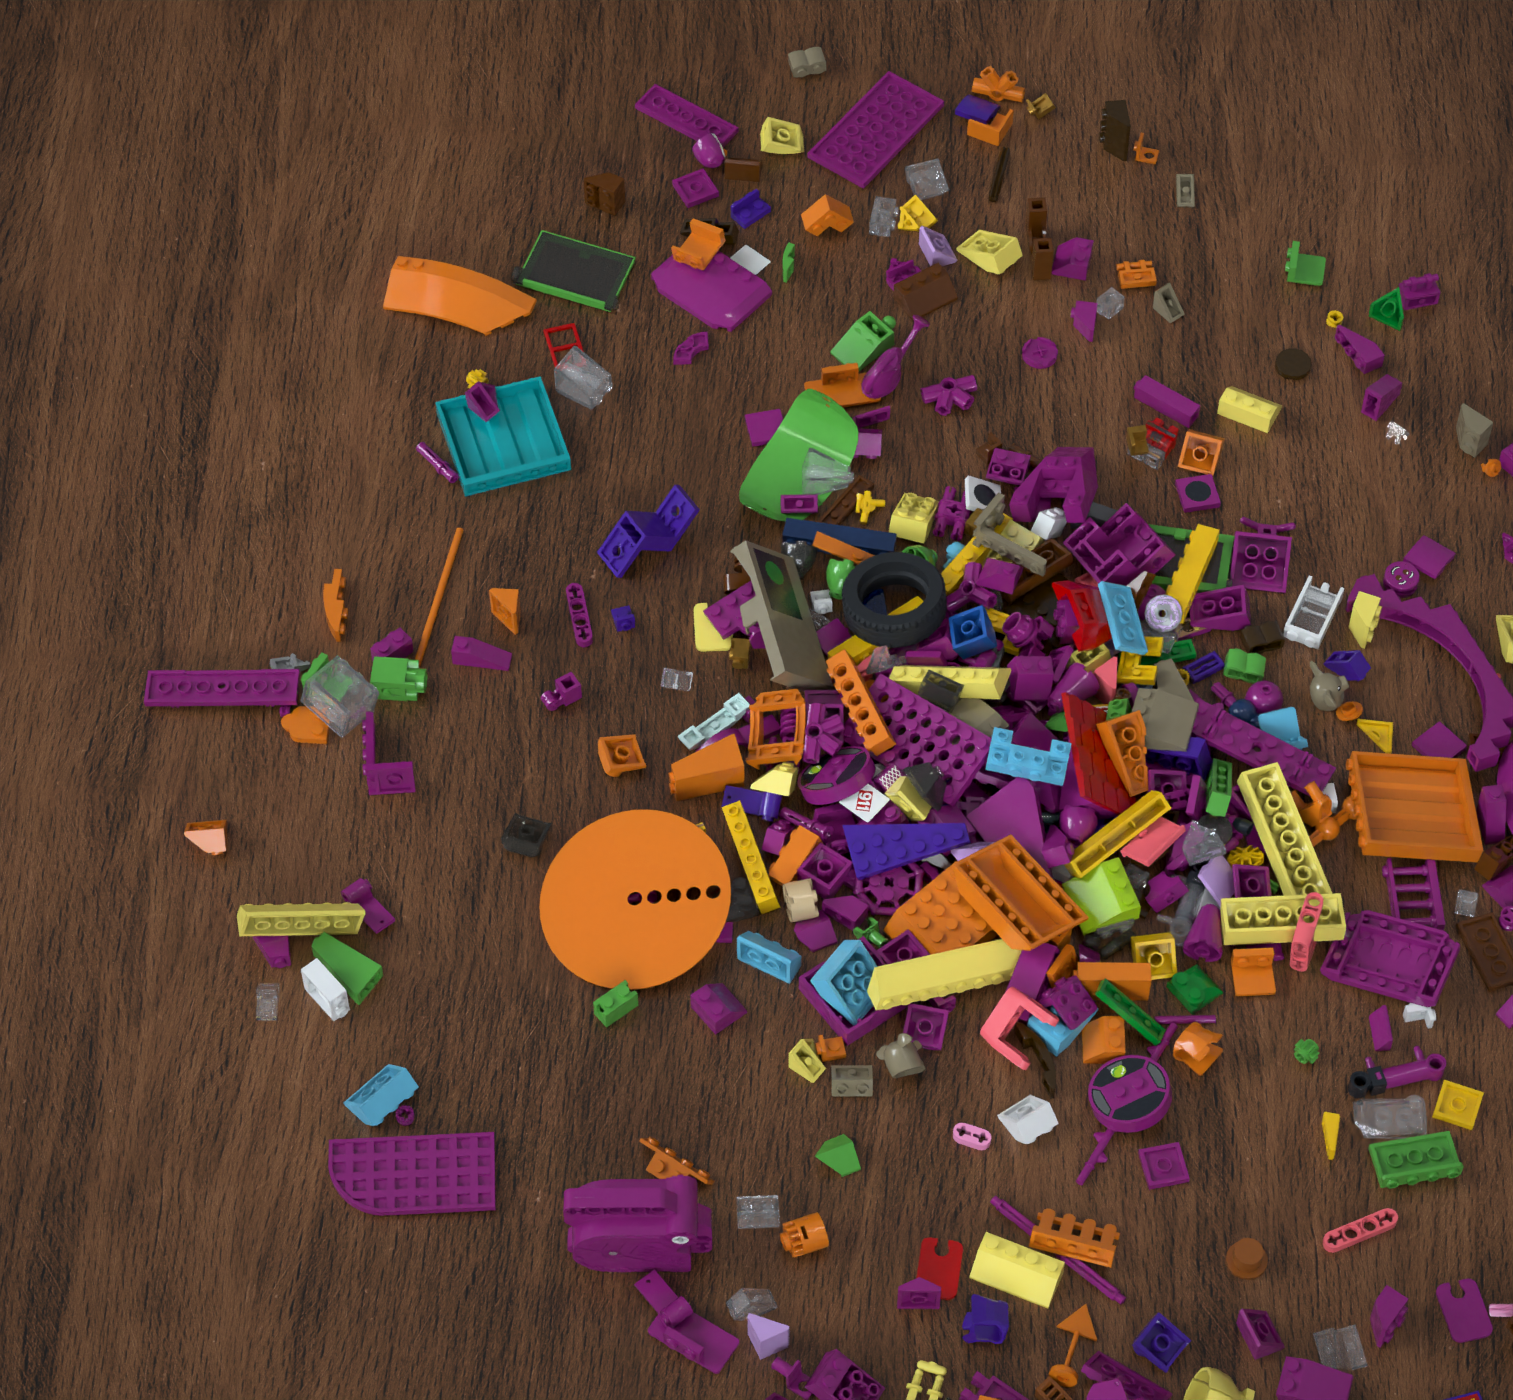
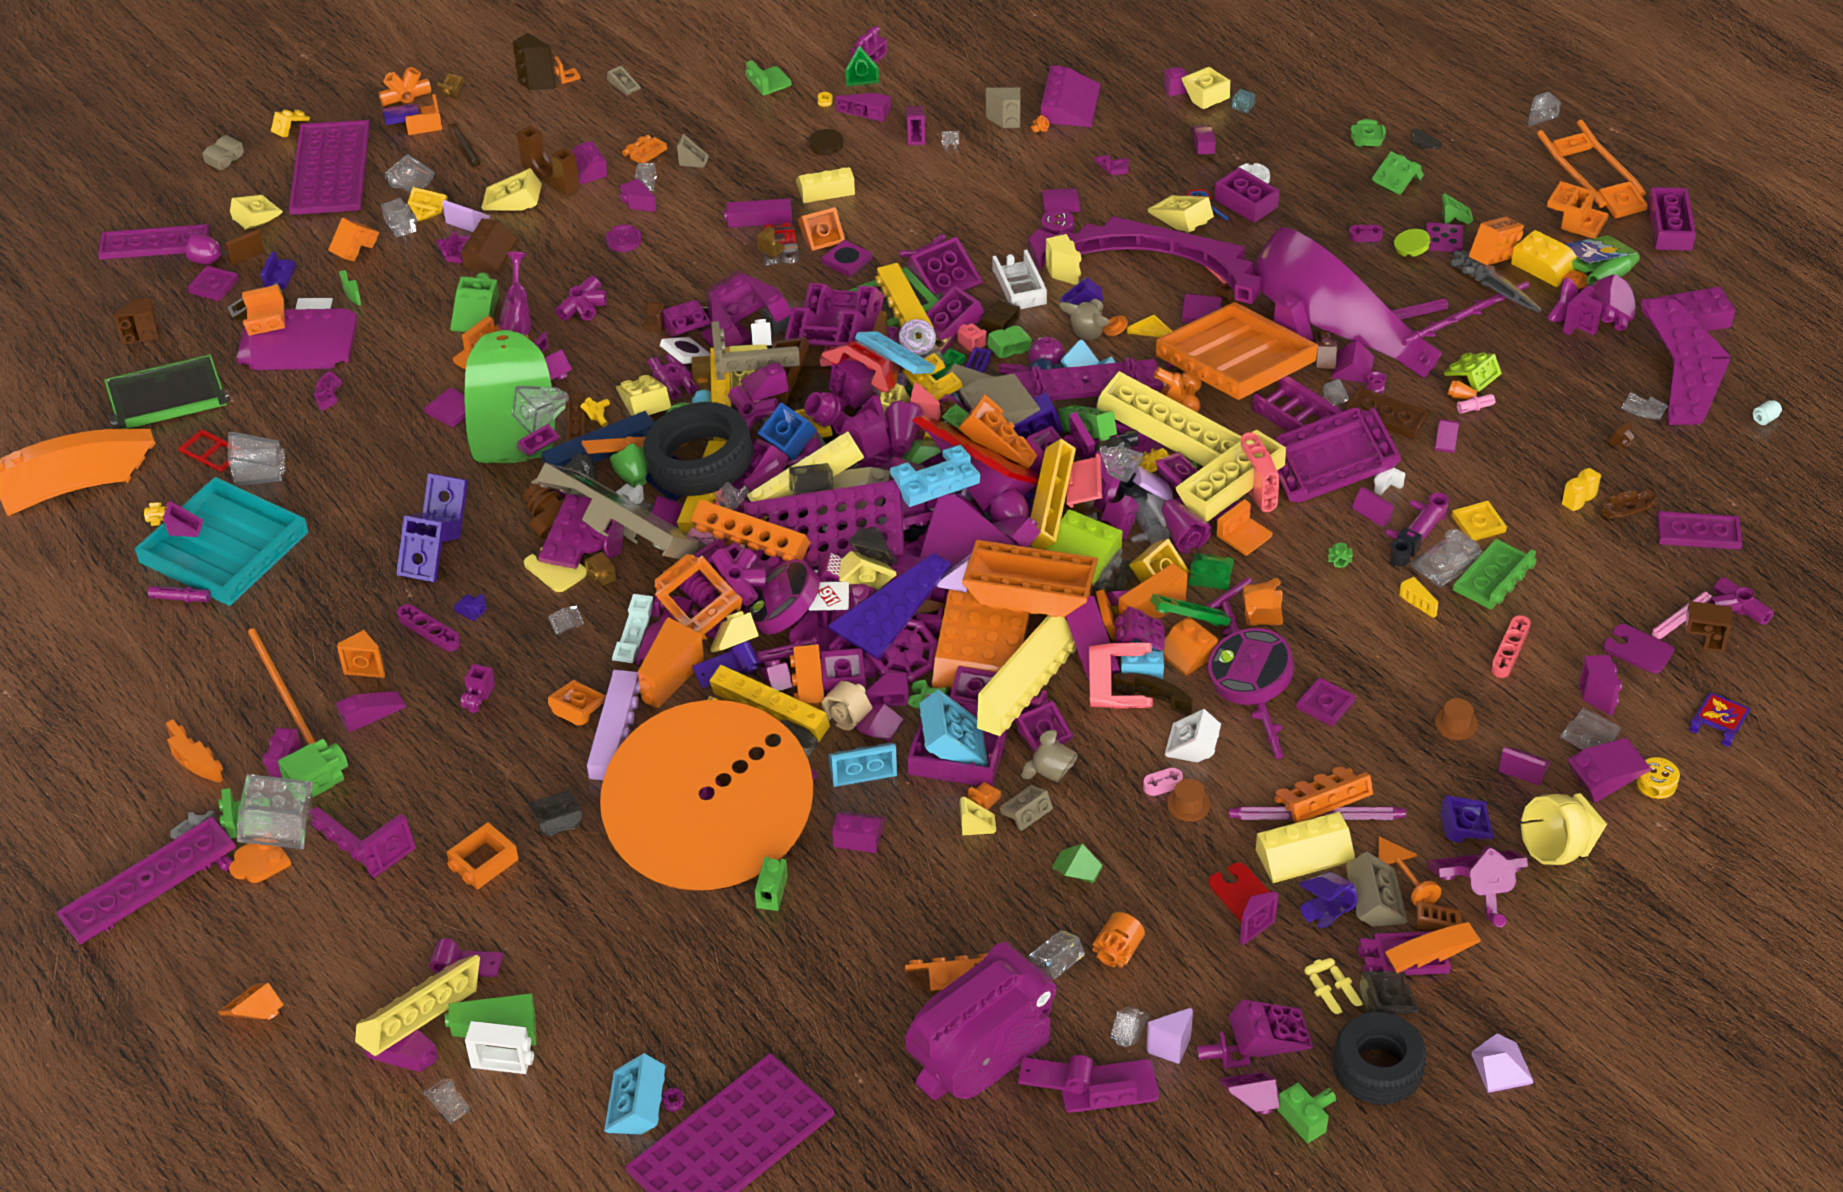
camera: 40 degrees left, 10 degrees down
none -> yellow bracket [271,110,310,137]
none -> orange window [447,822,519,890]
none -> lavender brick [587,670,641,780]
none -> coral brick [958,323,986,353]
none -> dark orange piece [1167,779,1210,822]
none -> dark tan slope [1346,851,1408,927]

